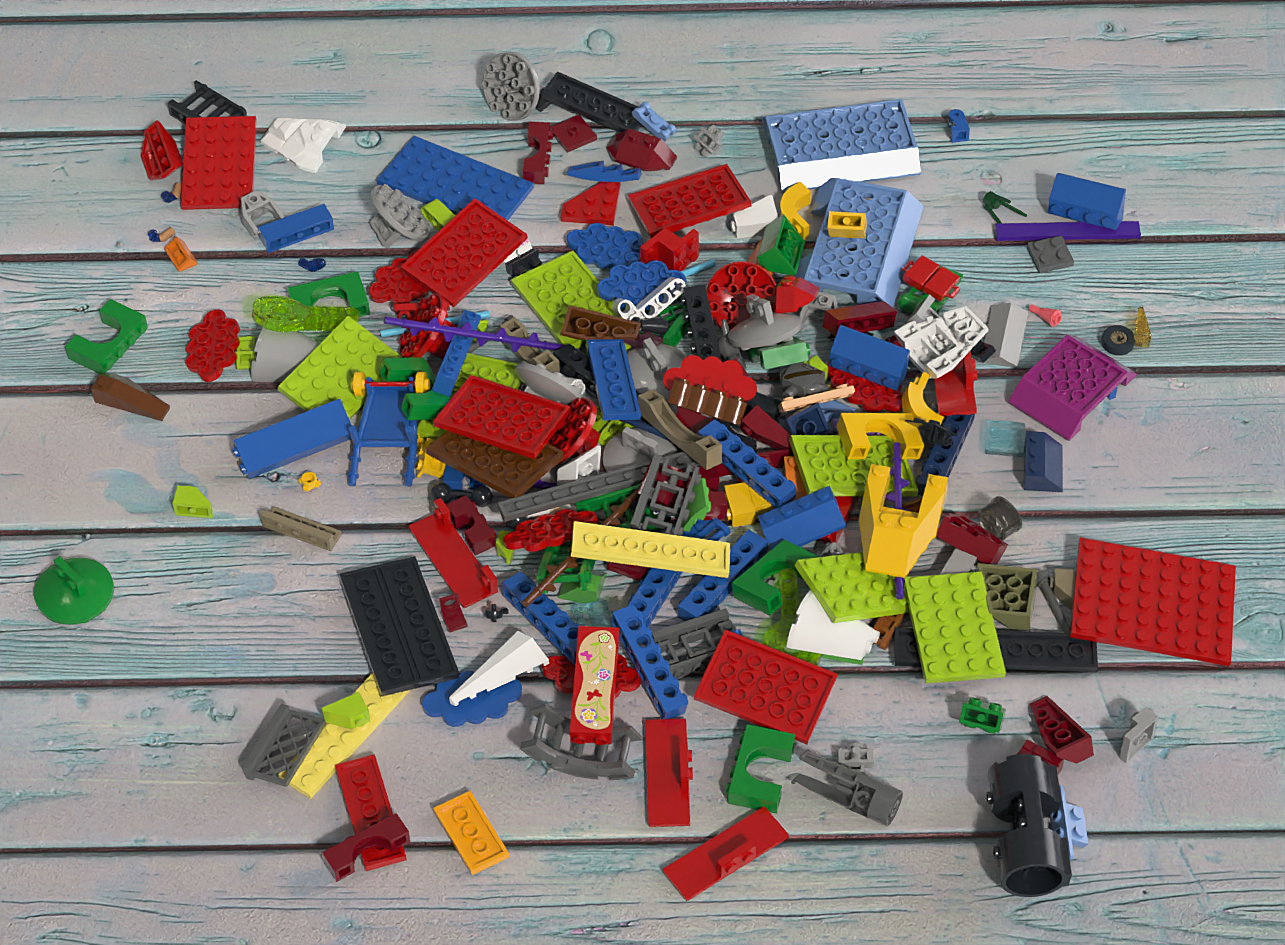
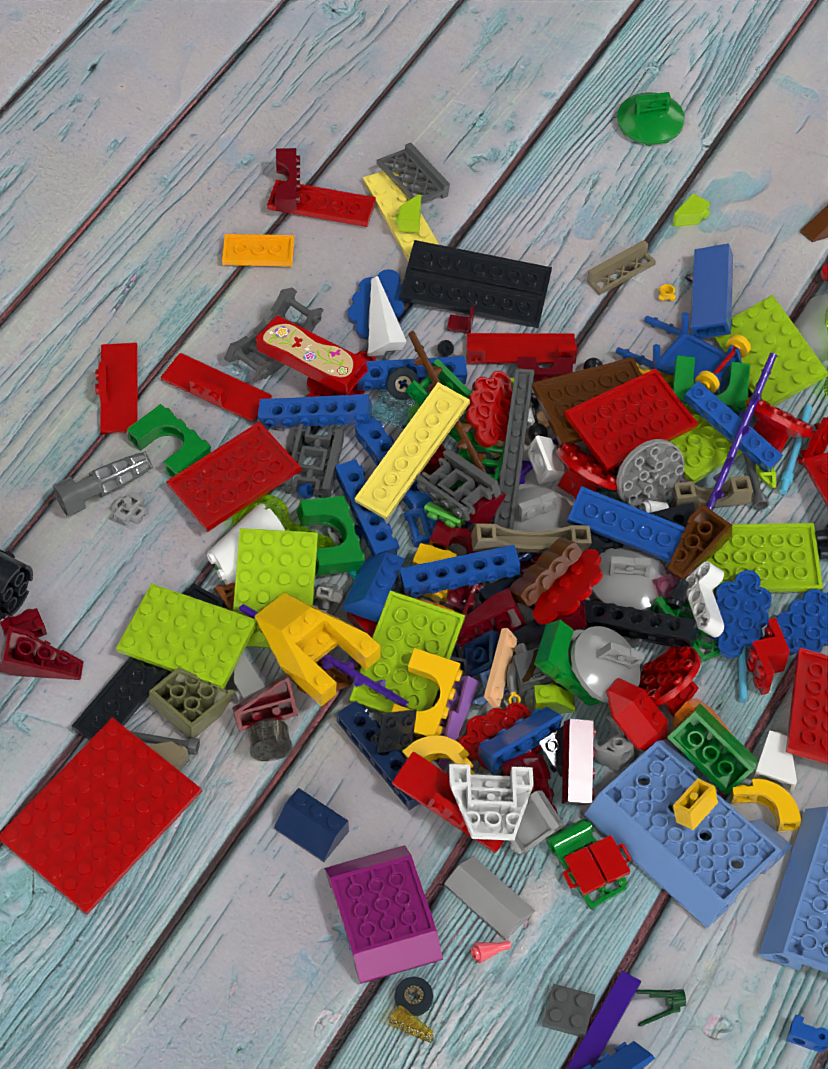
camera: 120 degrees right, 5 degrees up
green brick [959,697,1006,734] -> none
black slope [970,339,996,363] -> none
clear light blue plate [985,420,1025,457] -> none
none -> black bush [386,367,419,400]

